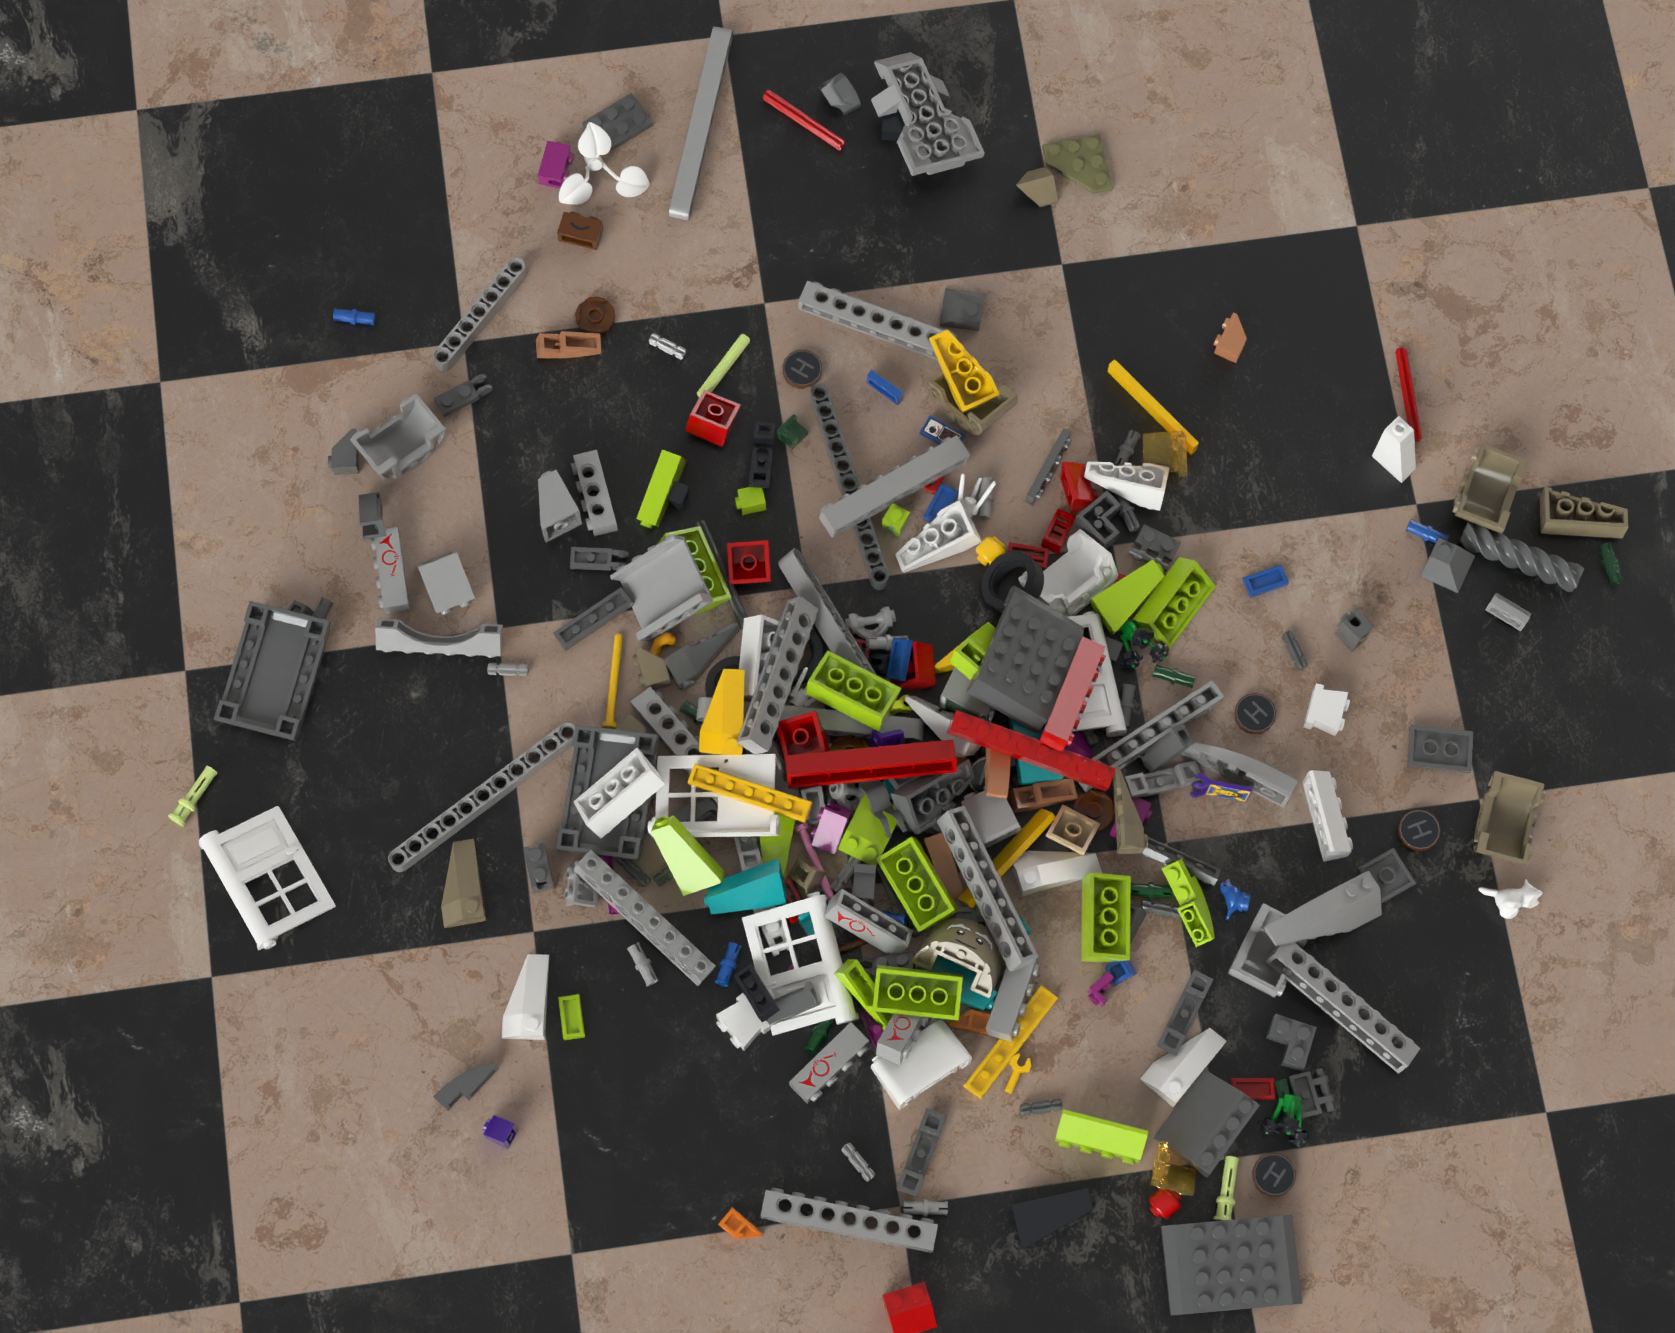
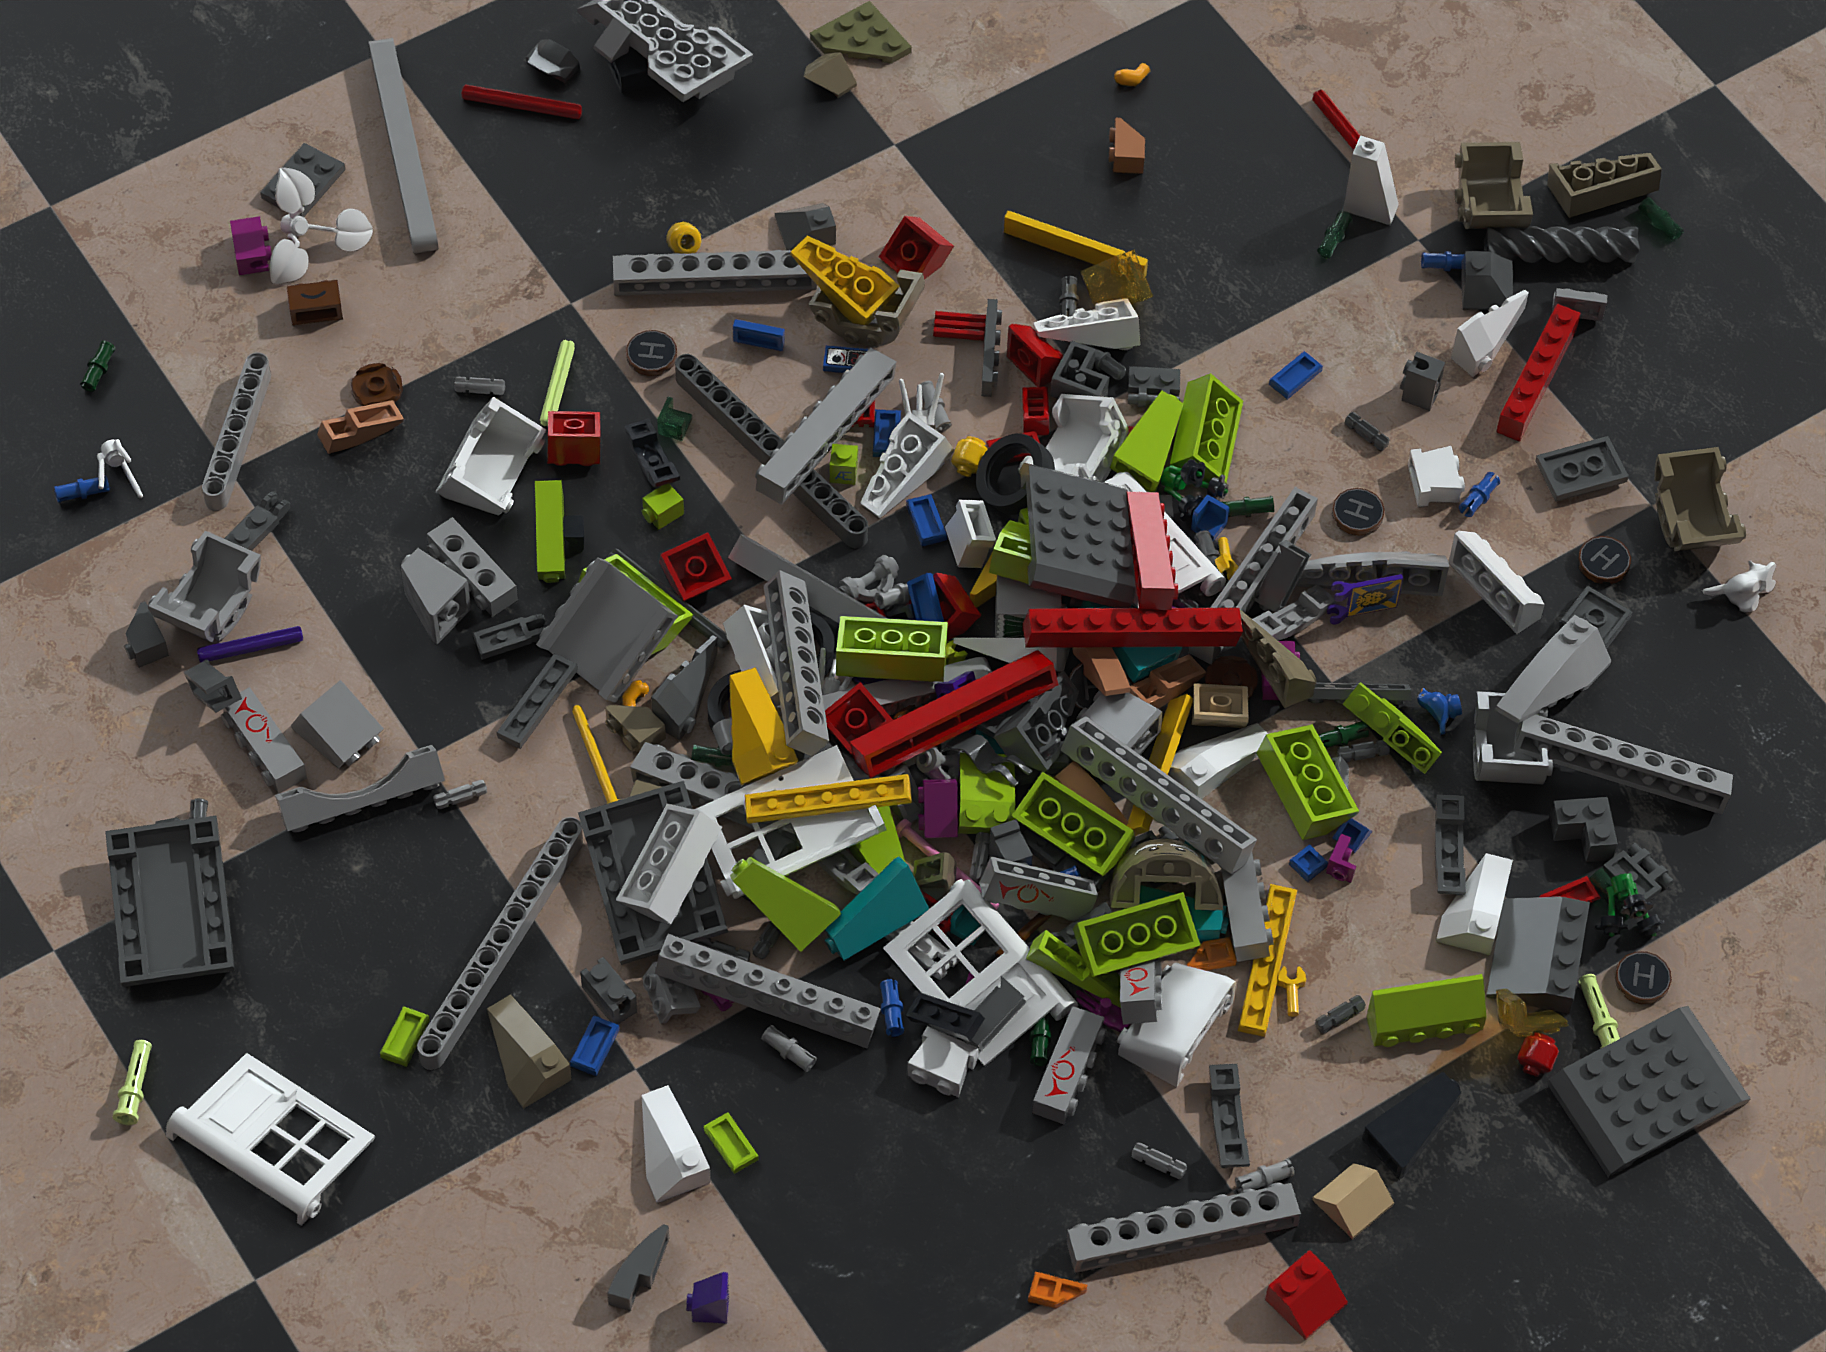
camera: 25 degrees left, 15 degrees down
none -> dark green pin [80,341,116,392]
none -> white plant [97,439,143,498]
none -> dark purple axle [197,626,303,663]
none -> lime tile [380,1006,430,1067]
none -> white windscreen [436,397,546,516]
none -> blue tile [570,1015,620,1076]
none -> yellow head [666,222,702,254]
none -> red slope [879,216,954,280]
none -> blue tile [906,494,947,547]
none -> red tile [933,311,986,341]
none -> white hips [945,500,996,568]
none -> light orange arm [1114,63,1150,86]
none -> blue panel [1191,494,1229,541]
none -> yellow bar [1215,537,1238,580]
none -> blue tile [1289,844,1328,882]
none -> tan slope [1312,1163,1394,1239]
none -> clear green pin [1317,211,1352,258]
none -> white wedge [1451,290,1528,377]
none -> blue pin [1459,472,1500,517]
none -> red brick [1496,304,1581,442]

